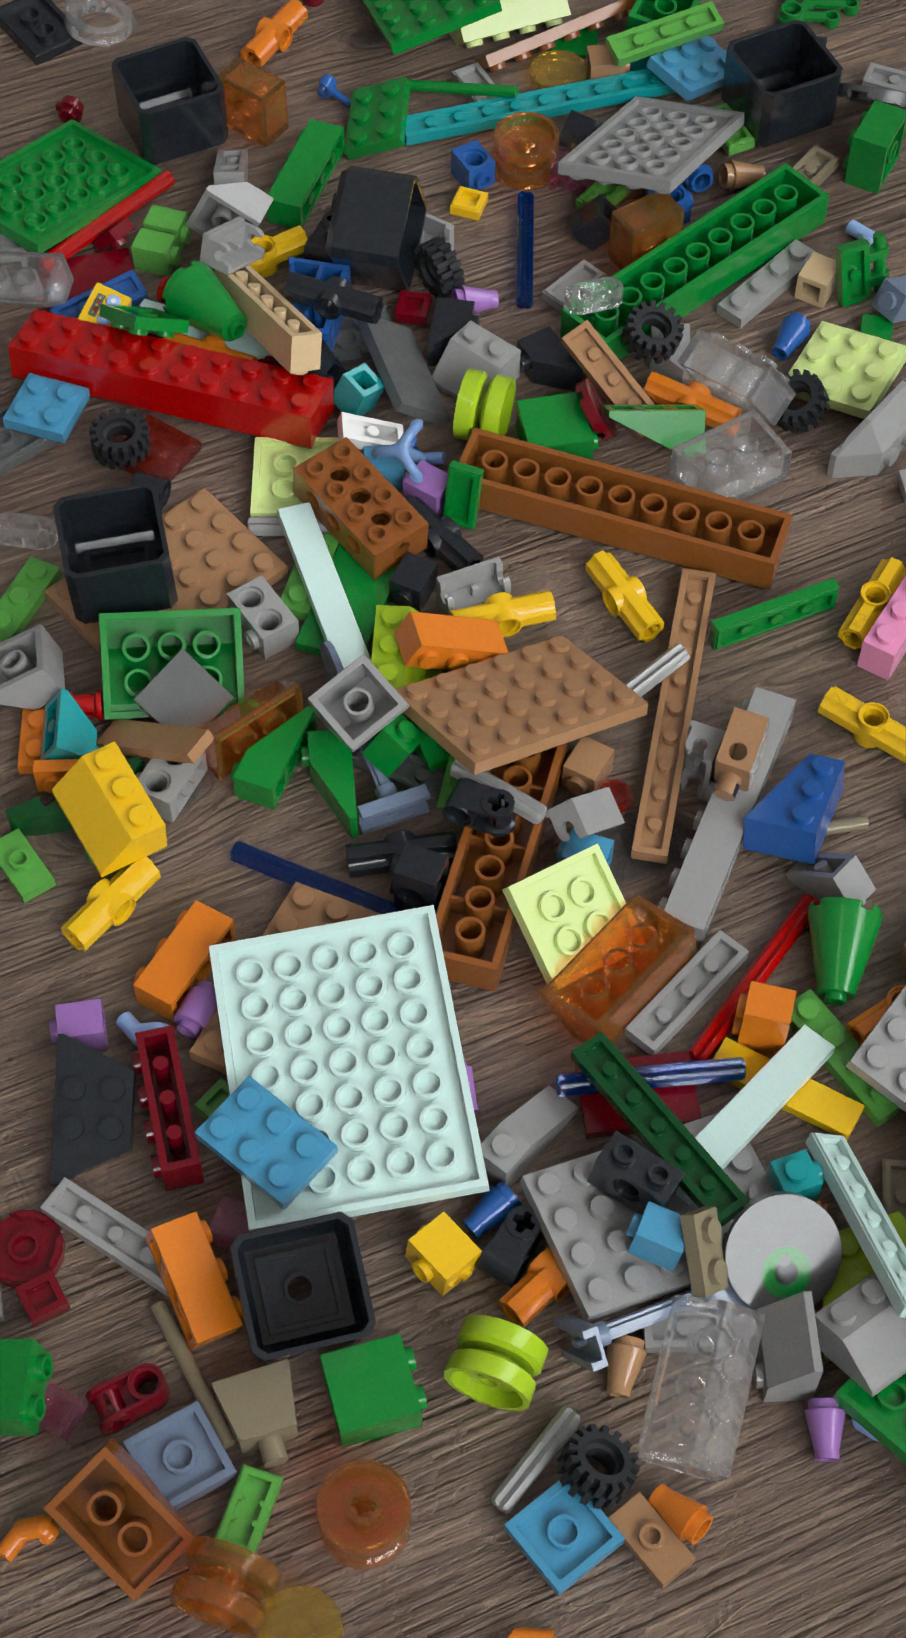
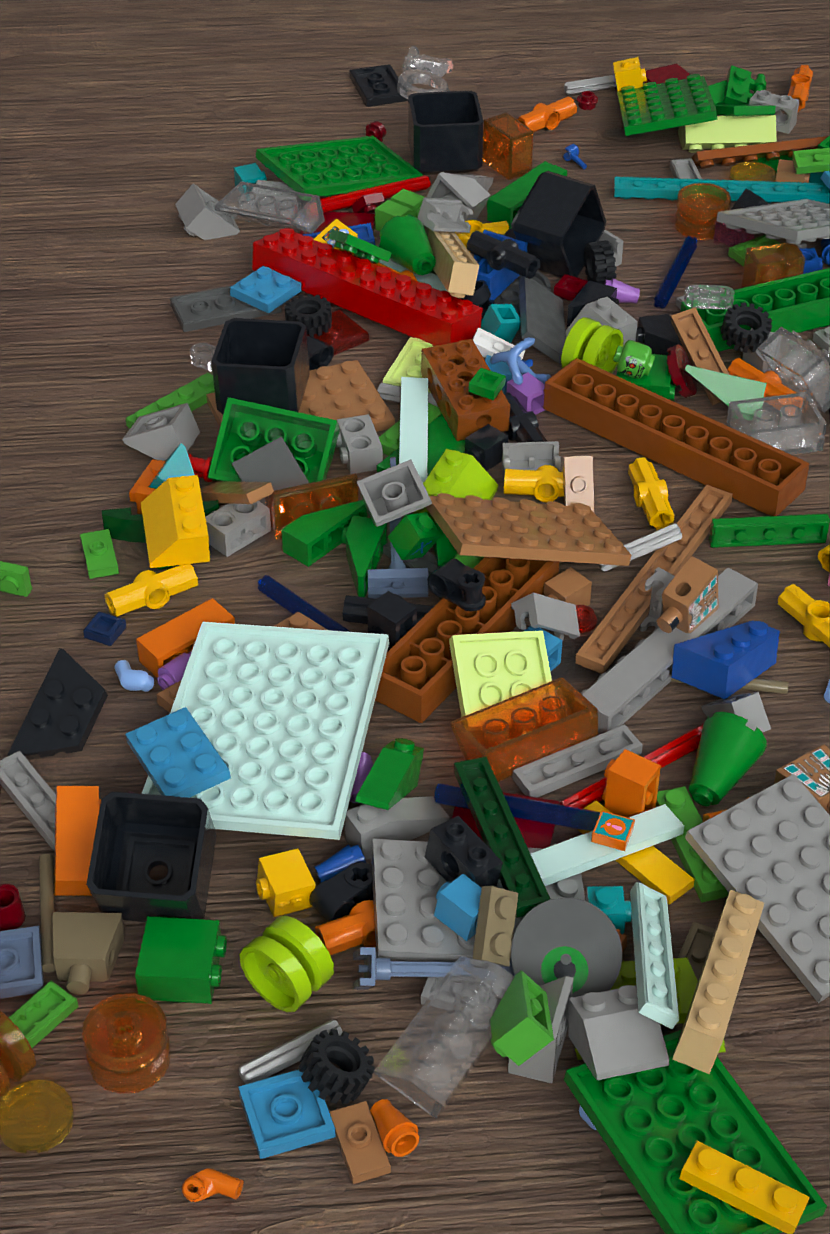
camera: 20 degrees right, 15 degrees down
medium lavender brick [49,999,108,1051] -> none
dark red brick [131,1025,205,1191] -> none
green plate [344,76,411,160] -> none
orange brick [394,611,509,671] -> none
green bar [408,80,519,98] -> none
green tile [443,460,484,530] -> none
yellow tile [450,186,488,221] -> none
light grey axle [450,760,547,824] -> none
blue brick [451,139,495,190] -> none
black brick [572,194,621,251] -> none
medium nougat cone [606,1335,647,1399] -> none
medium lavender cone [804,1398,846,1462] -> none
none -> dark blue tile [83,611,126,646]
none -> green slope [355,738,424,810]
none -> green plate [468,368,506,400]
none -> bright green slope [490,970,554,1066]
none -> plate [562,455,594,512]
none -> orange tile [591,811,635,851]
none -> bright green head [613,340,655,379]

